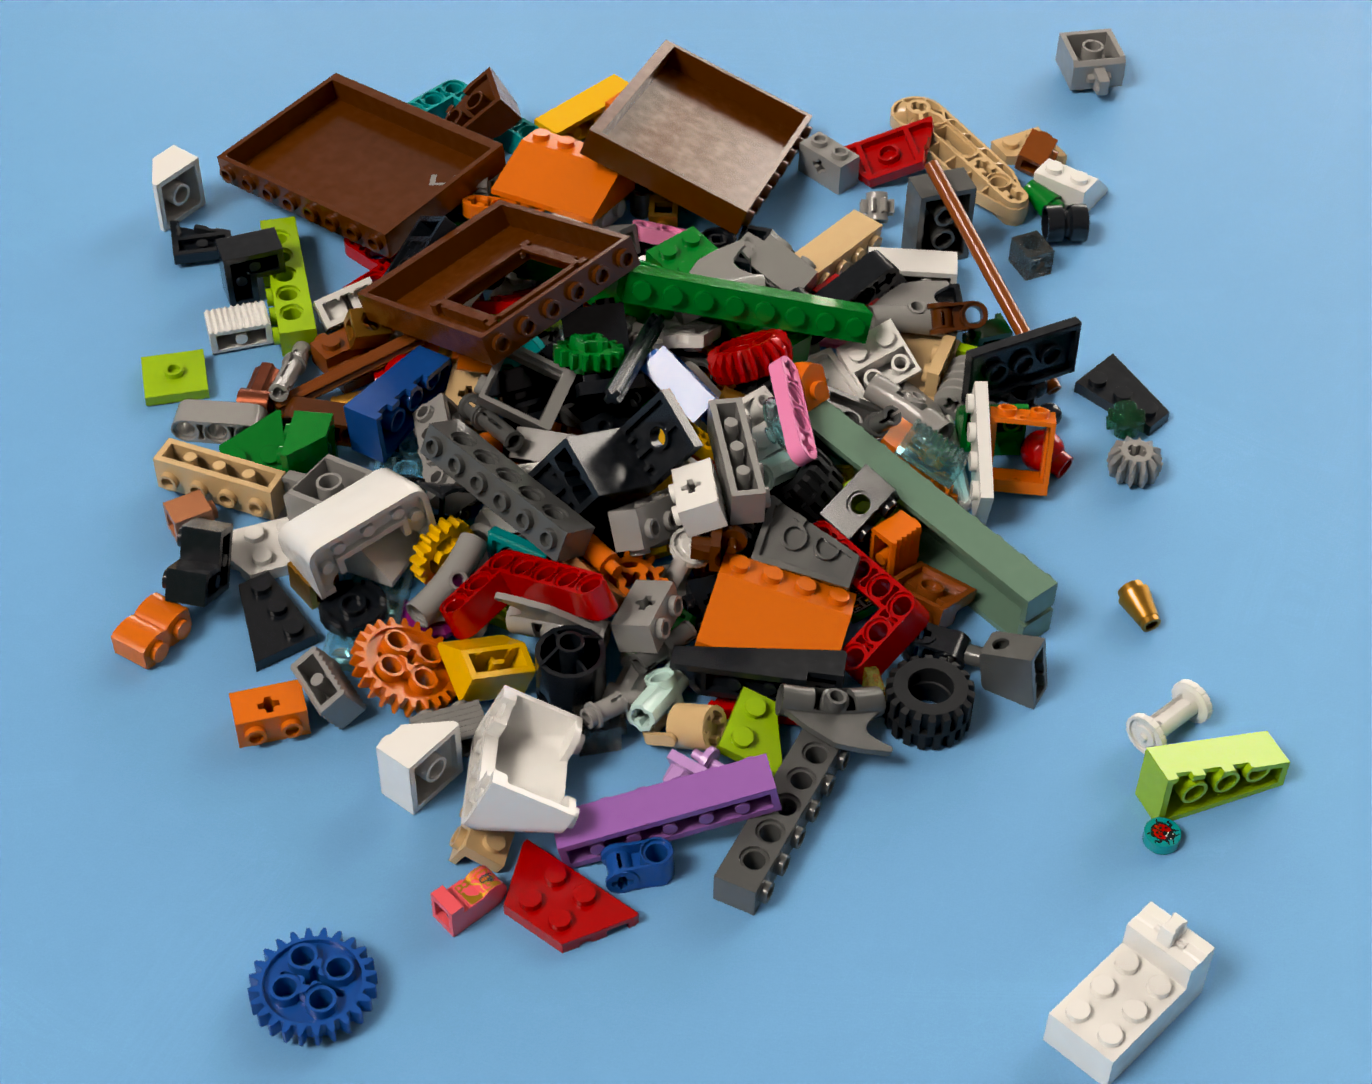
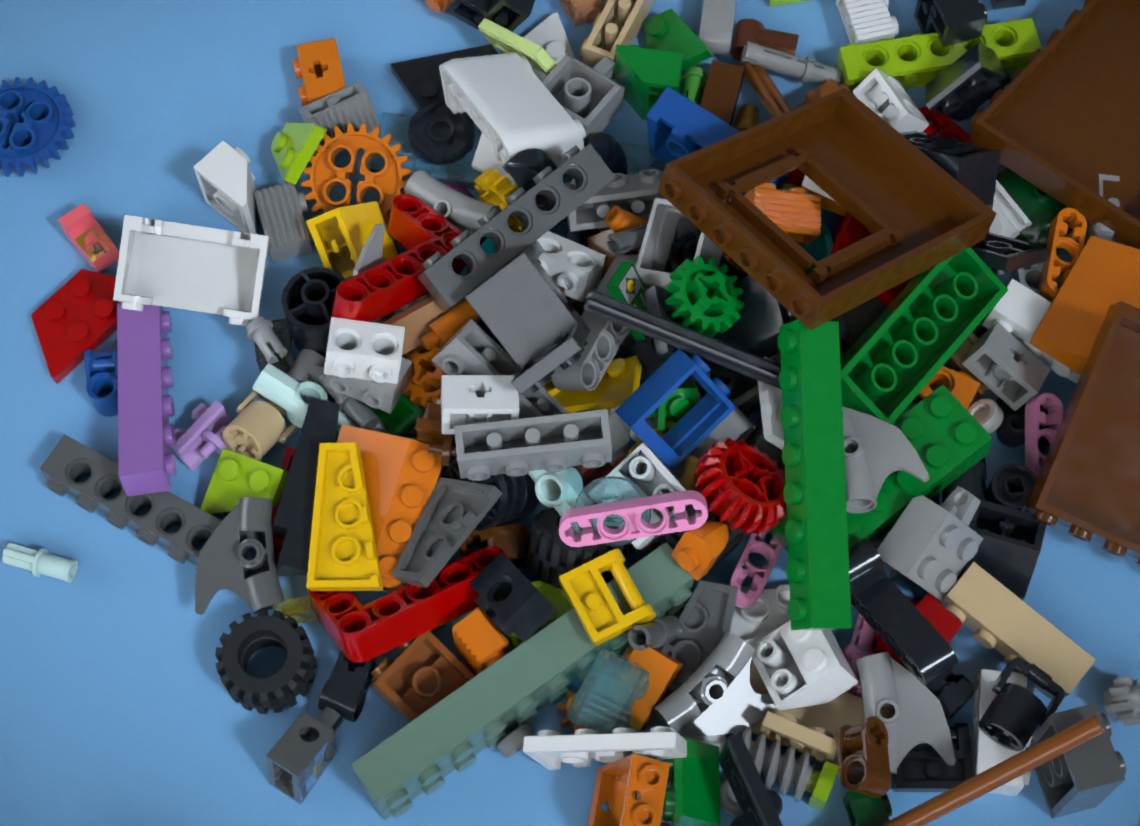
camera: 95 degrees right, 20 degrees up
none -> light aqua axle [2,543,78,583]
none -> lime wing [271,122,327,185]
none -> yellow wing [306,442,384,591]
none -> white brick [324,317,405,384]
none -> yellowish green tile [478,18,557,75]
none -> yellow plate [559,549,656,647]
none -> tile [606,261,648,340]
none -> black slope [926,43,1011,122]
none -> black piece [978,657,1065,752]

